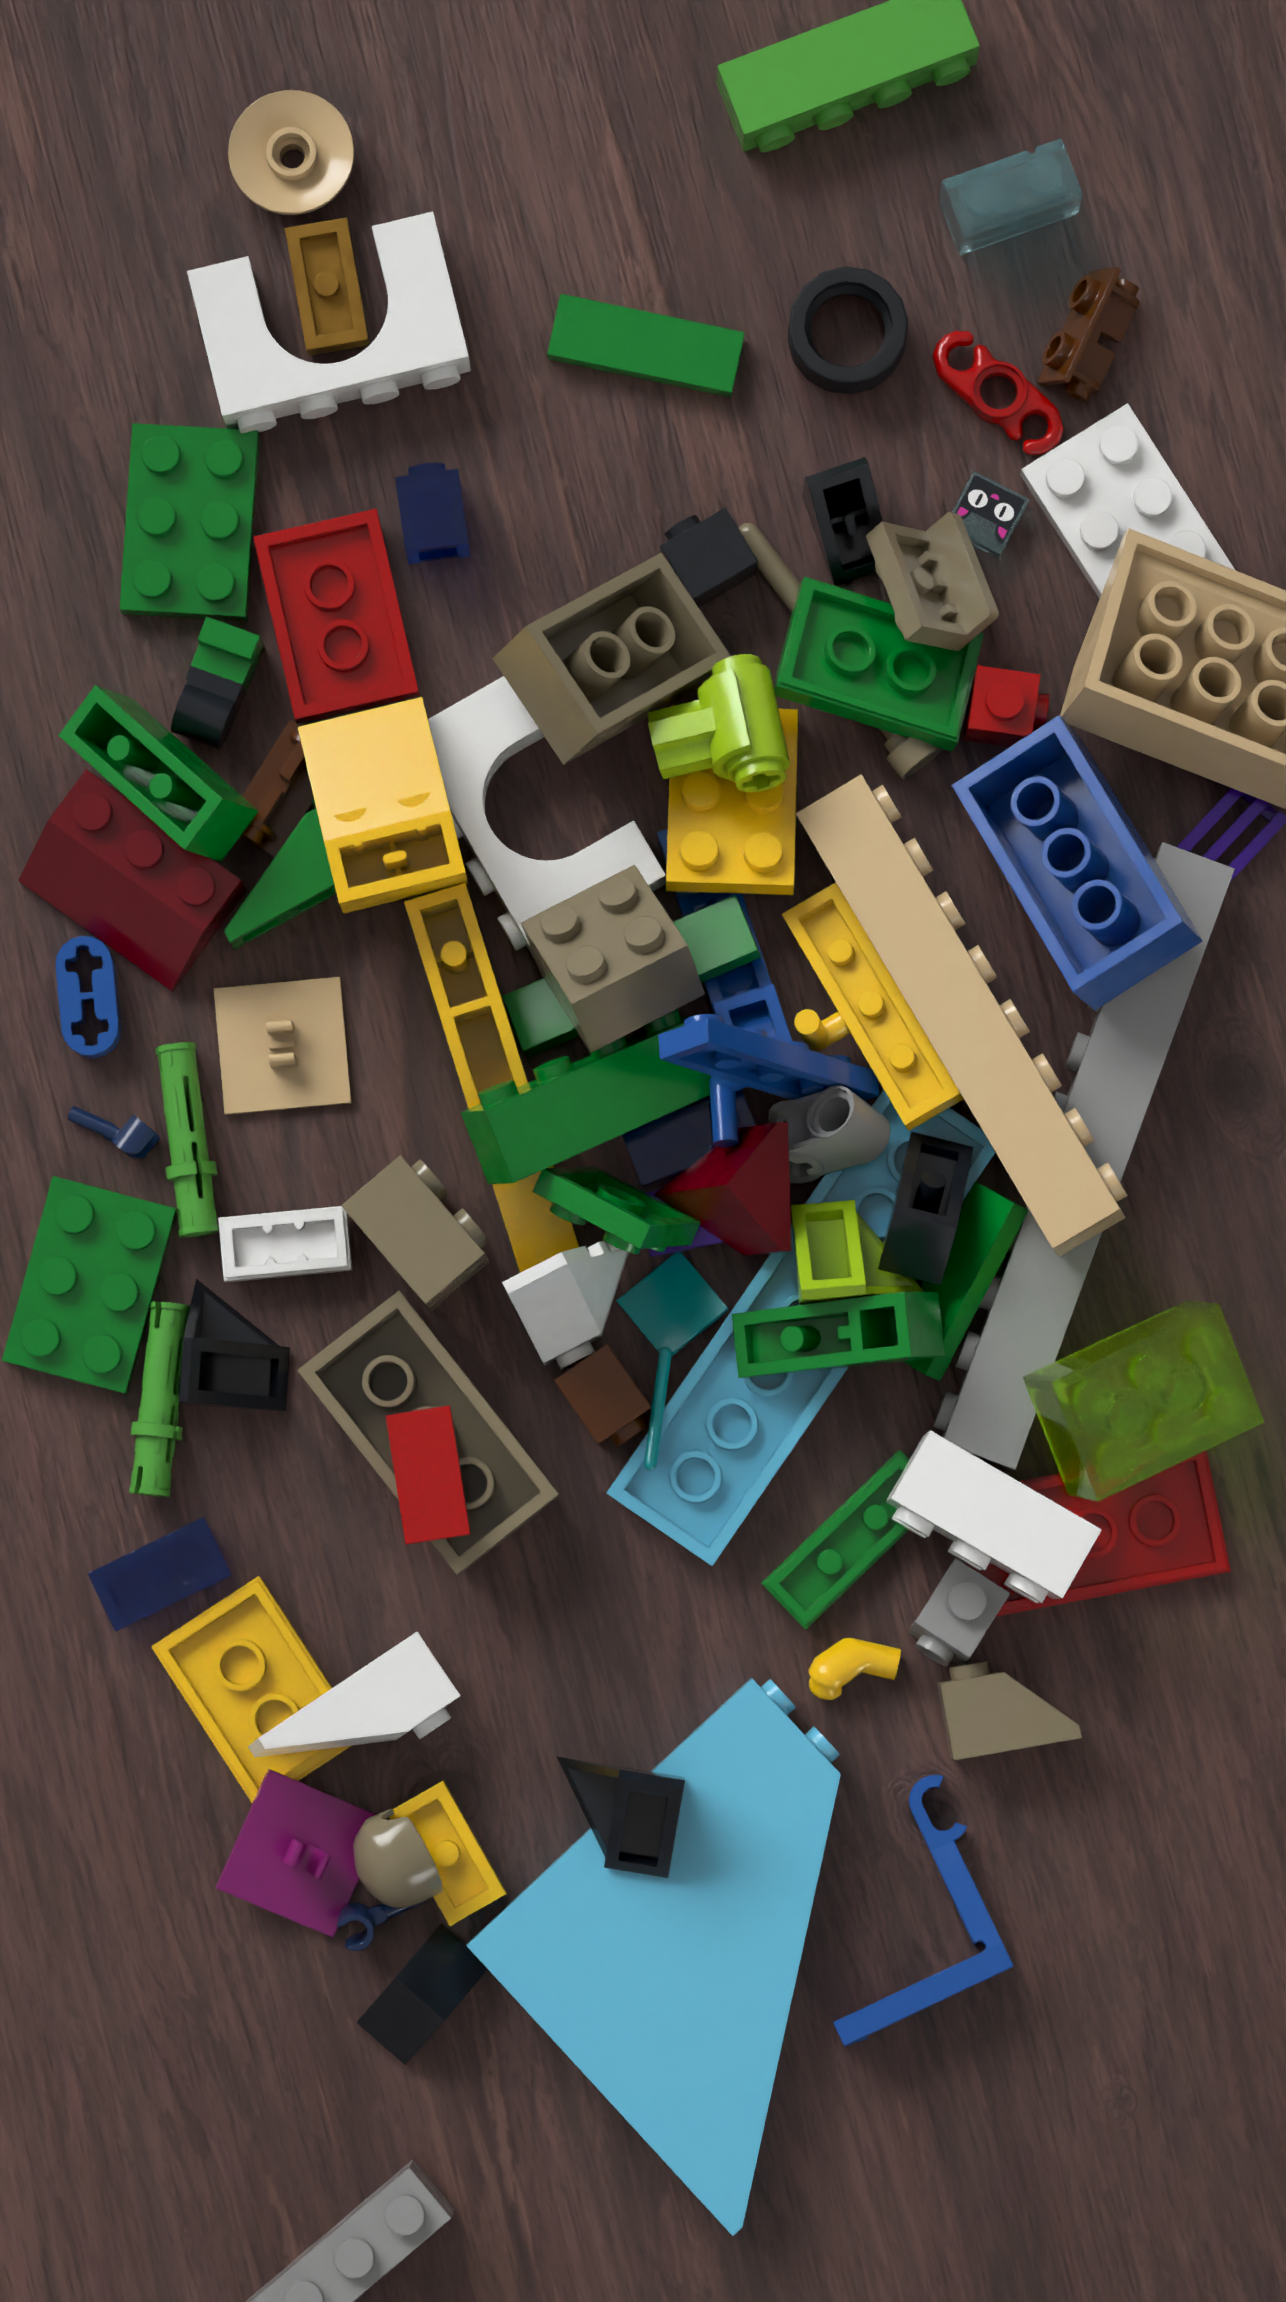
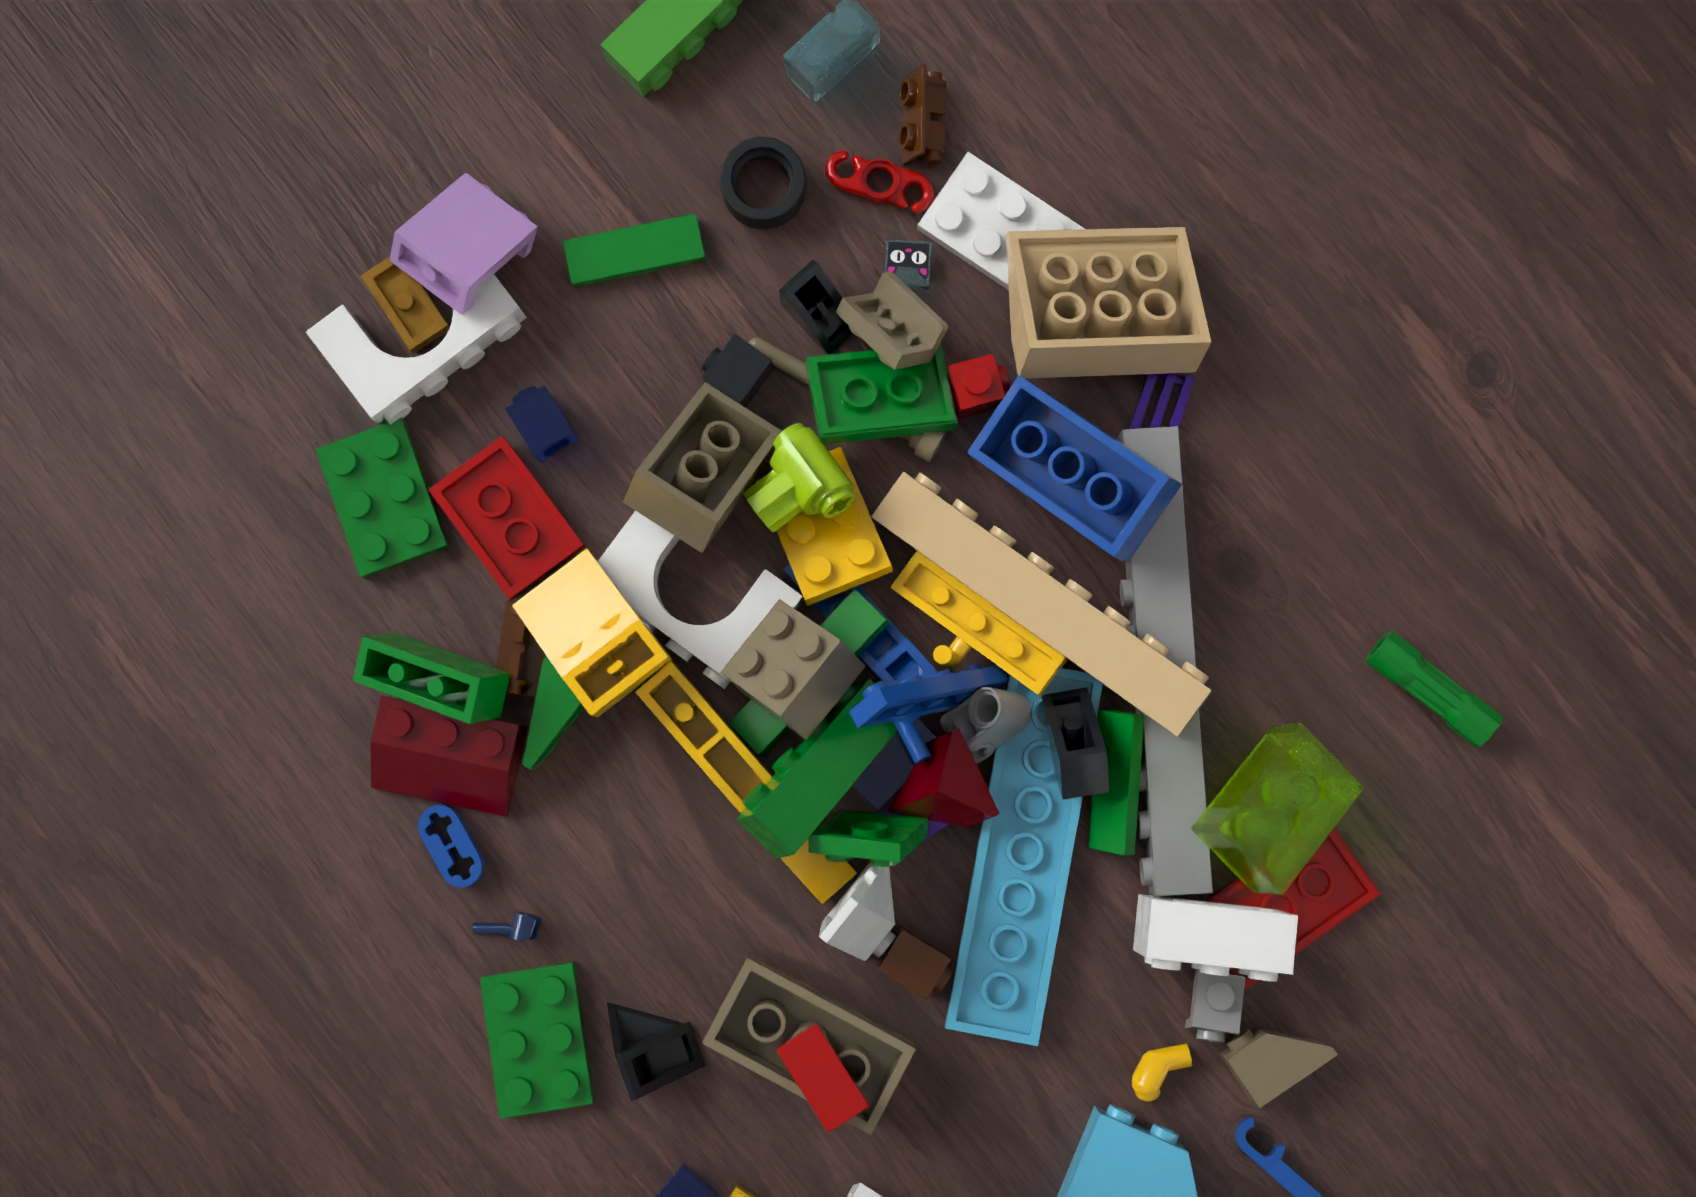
camera: 25 degrees left, 0 degrees up
bright green pin [129,1301,190,1498] -> none
bright green pin [155,1042,219,1238] -> none
leg [171,616,265,749] -> none
tan piece [214,977,352,1115] -> none
white plate [218,1206,353,1283] -> none
tan dish [228,90,354,215] -> none
dark tan brick [341,1155,490,1311] -> none
teal piece [616,1252,729,1471] -> none
green slope [732,1292,945,1378] -> none
green tile [761,1450,909,1630] -> none
lime slope [791,1200,924,1305] -> none
none -> lavender panel [390,173,538,315]

